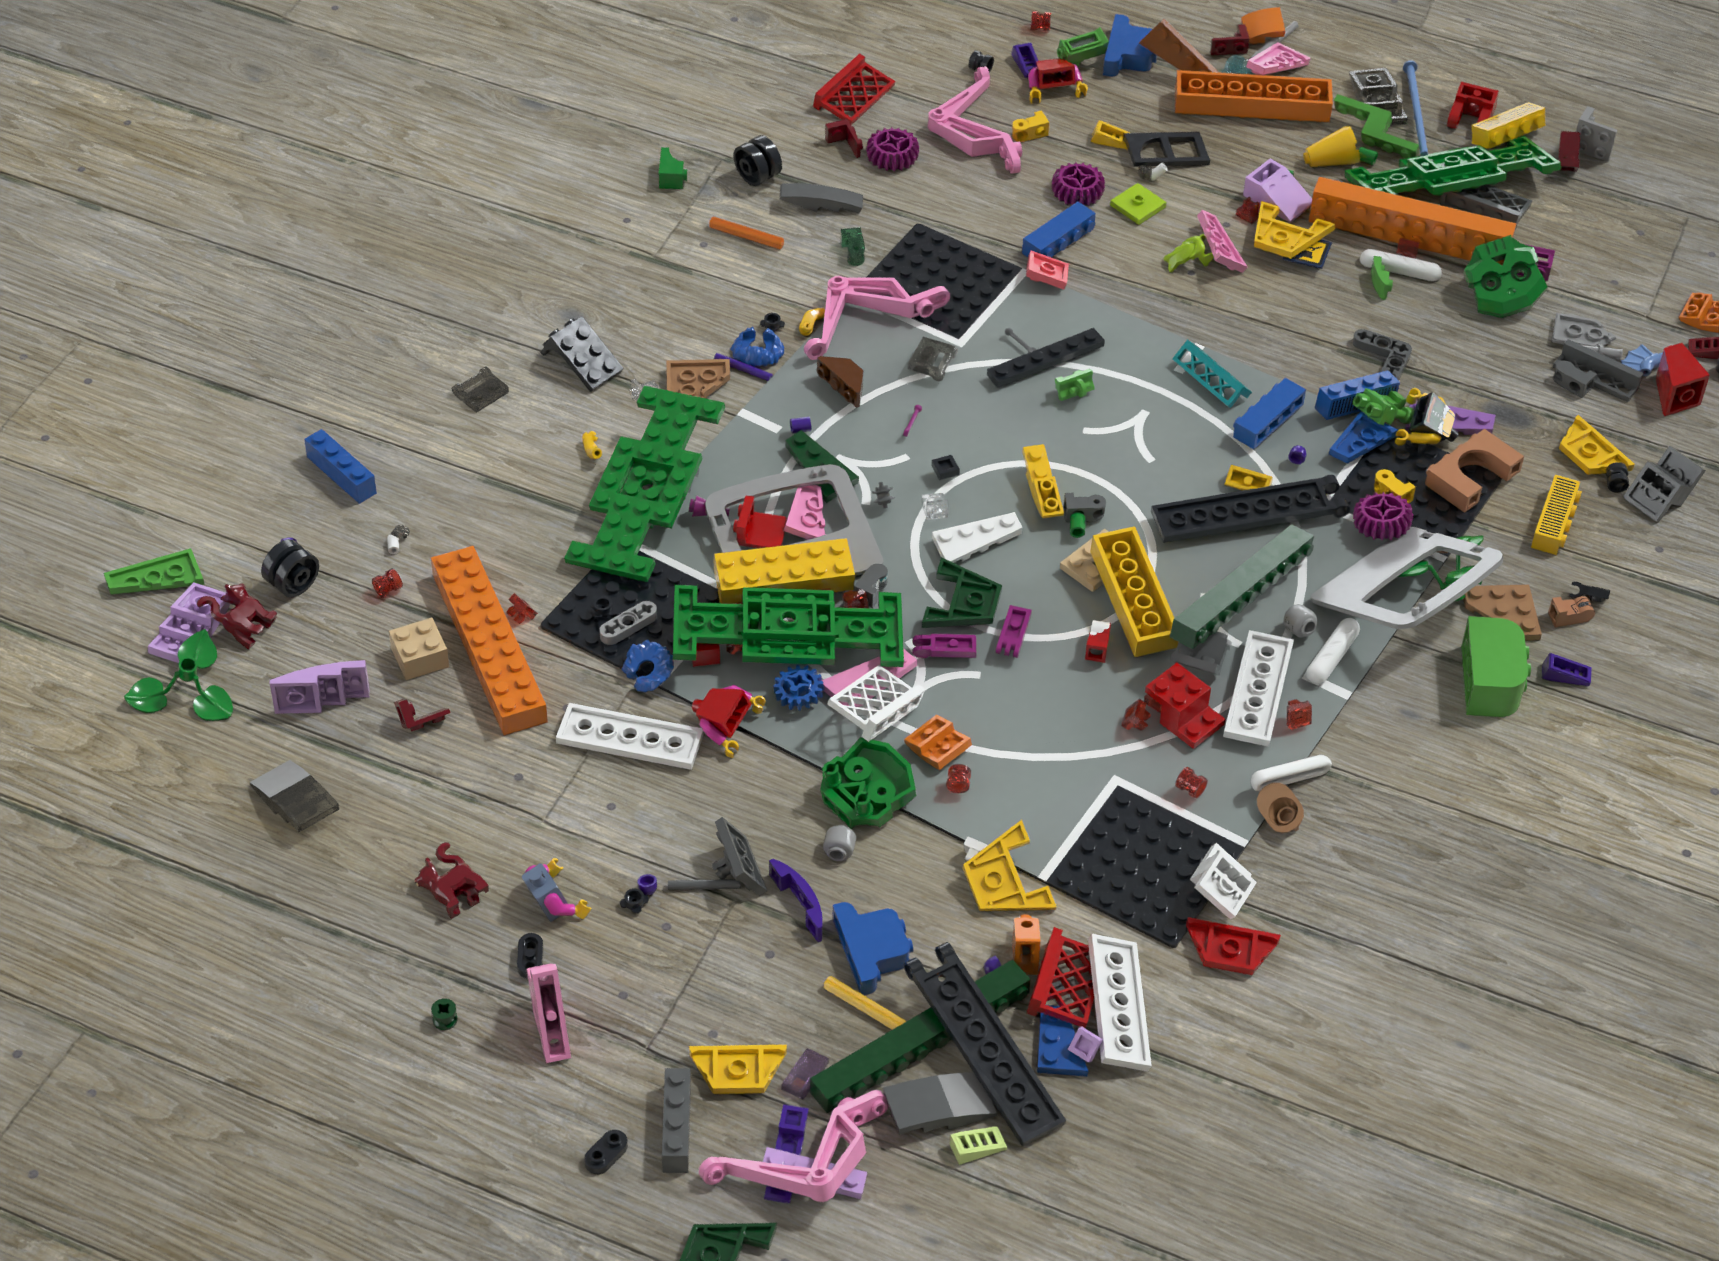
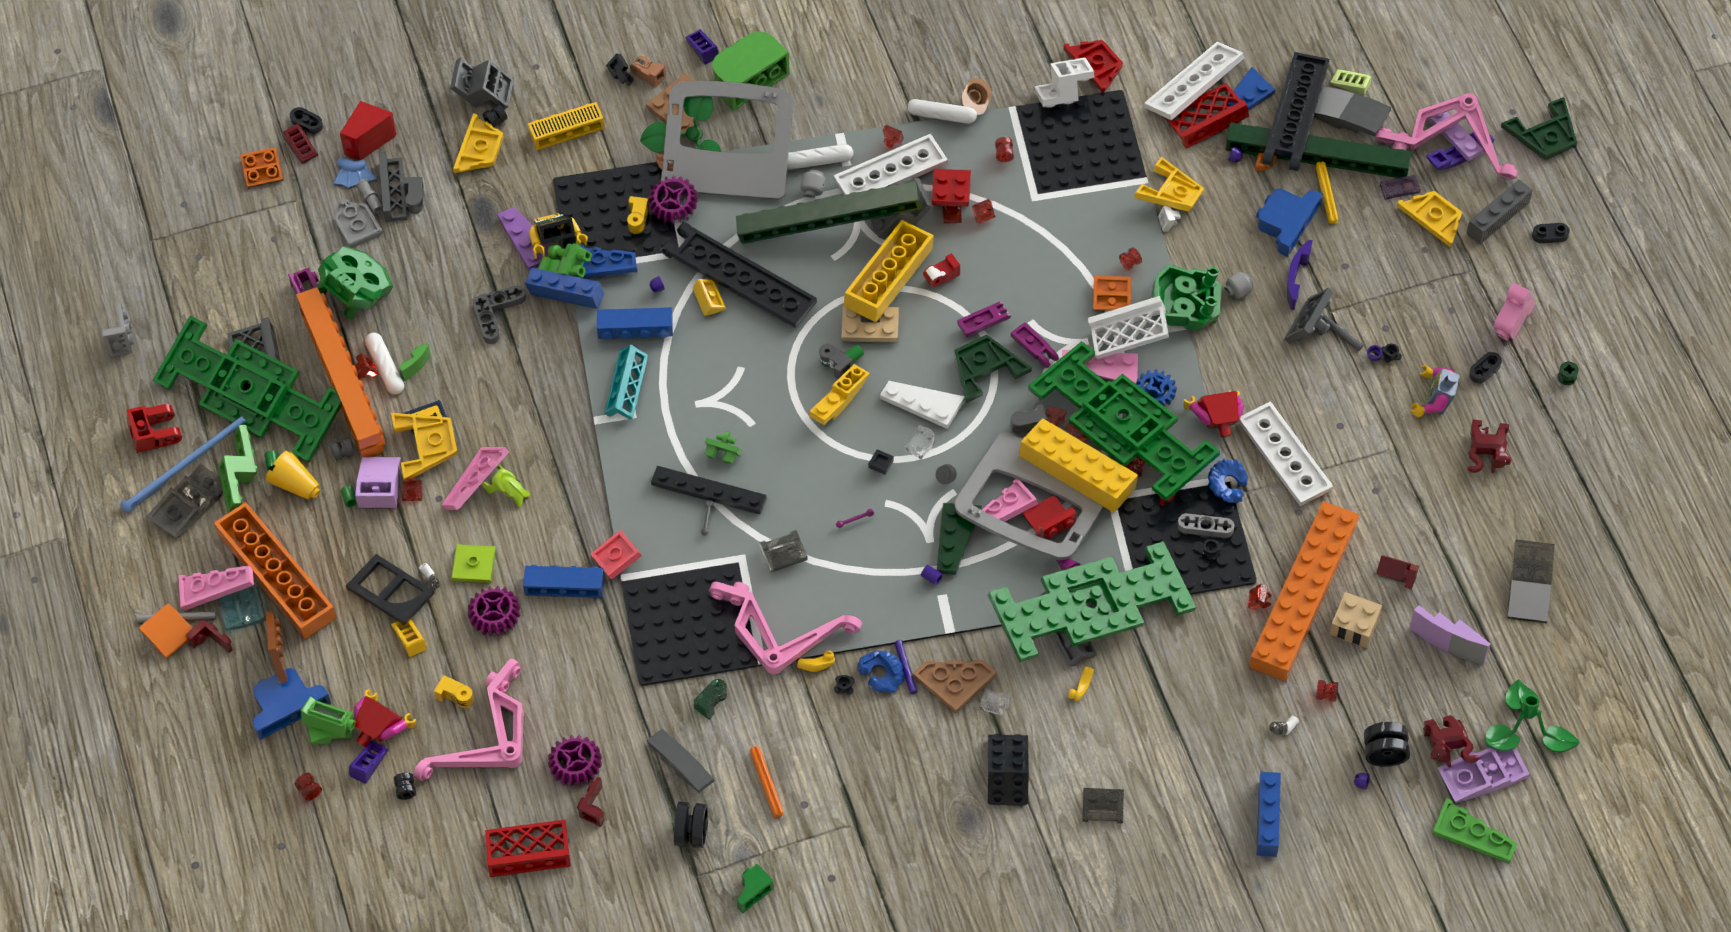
camera: 130 degrees left, 10 degrees up
reddish brown slope [816,356,864,408] -> none
orange torso [1012,914,1041,975] -> none
lavender tile [1068,1027,1103,1063] -> none
nougat arch [1425,429,1524,513] -> none
yellow brick [1472,102,1545,149] -> none
dark red bracket [1558,131,1581,172] -> none

